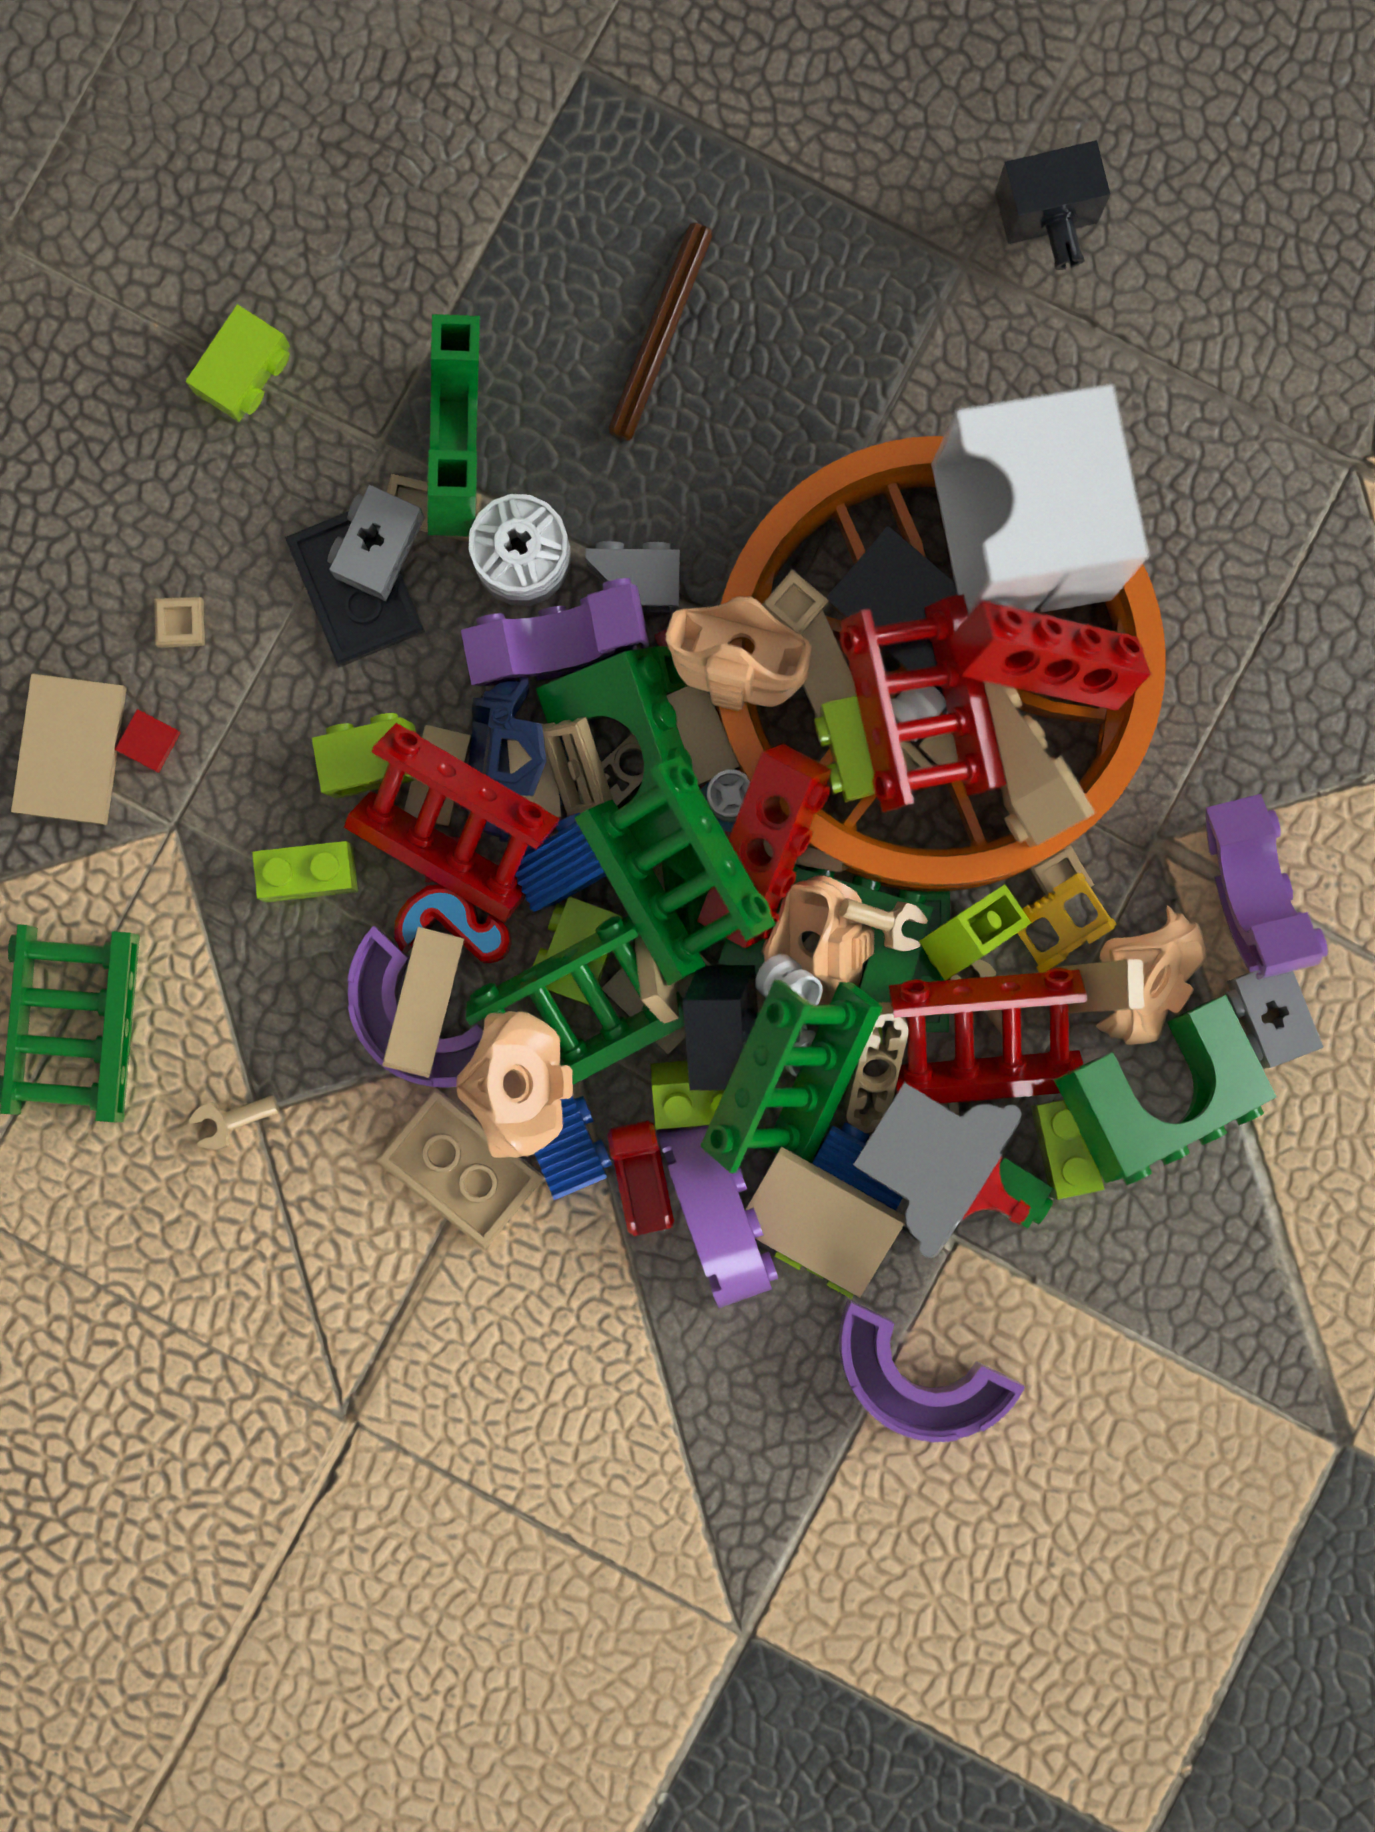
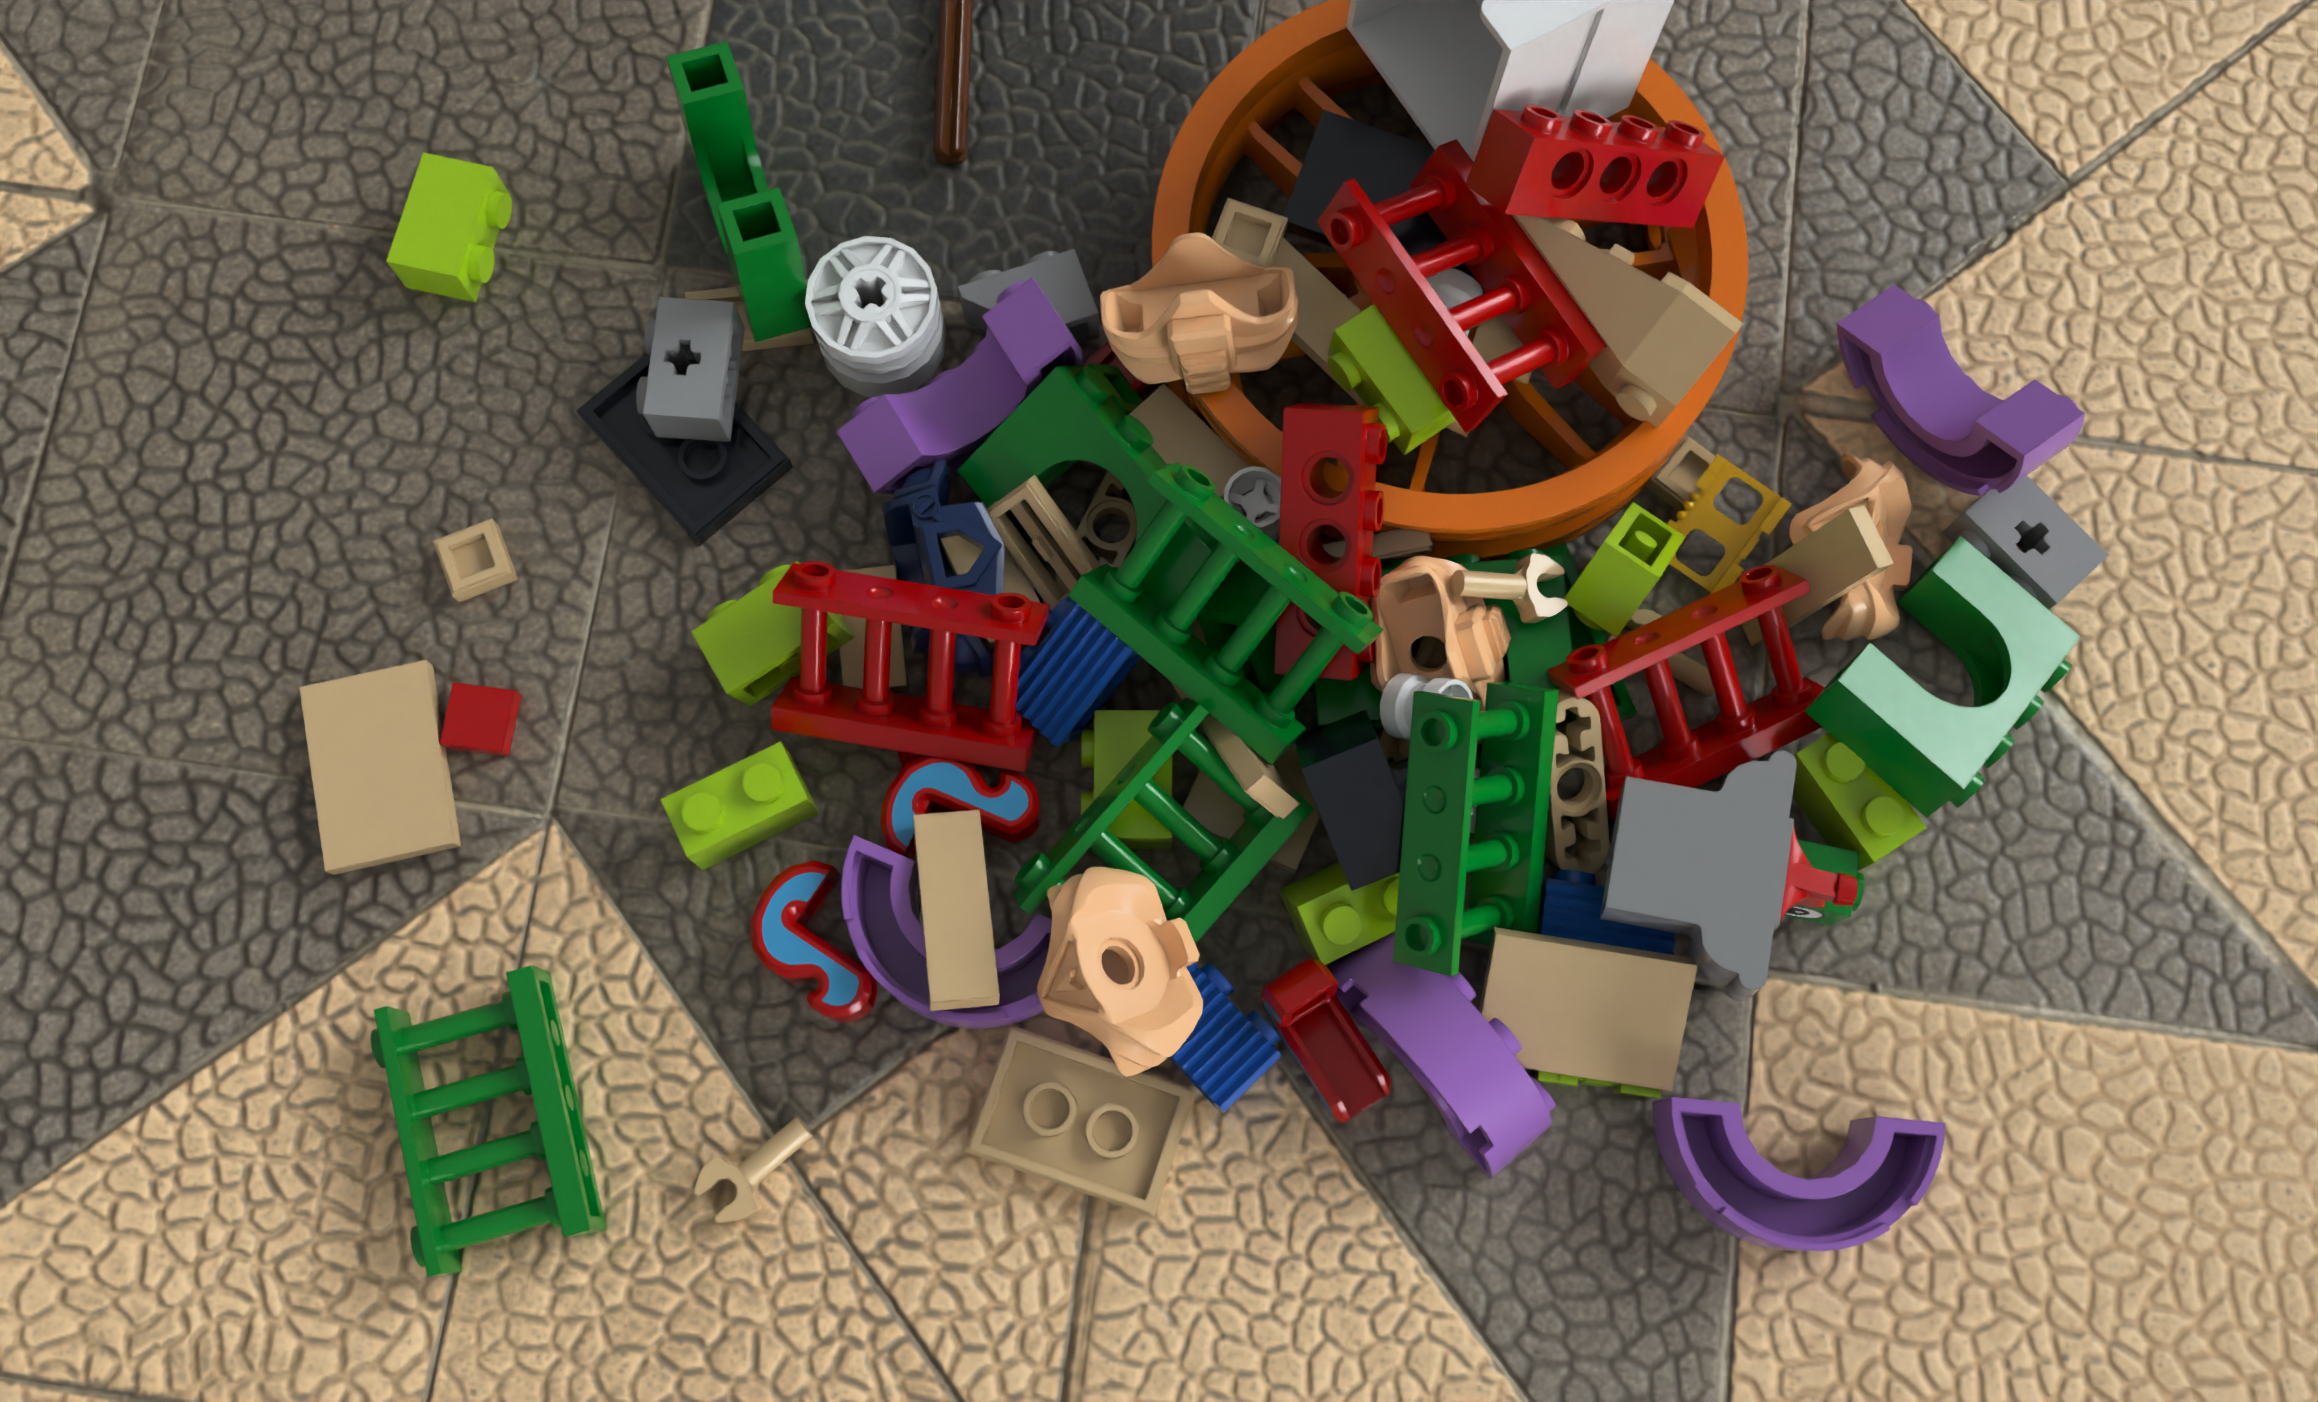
camera: 25 degrees left, 10 degrees down
none -> red animal [750,860,877,1023]

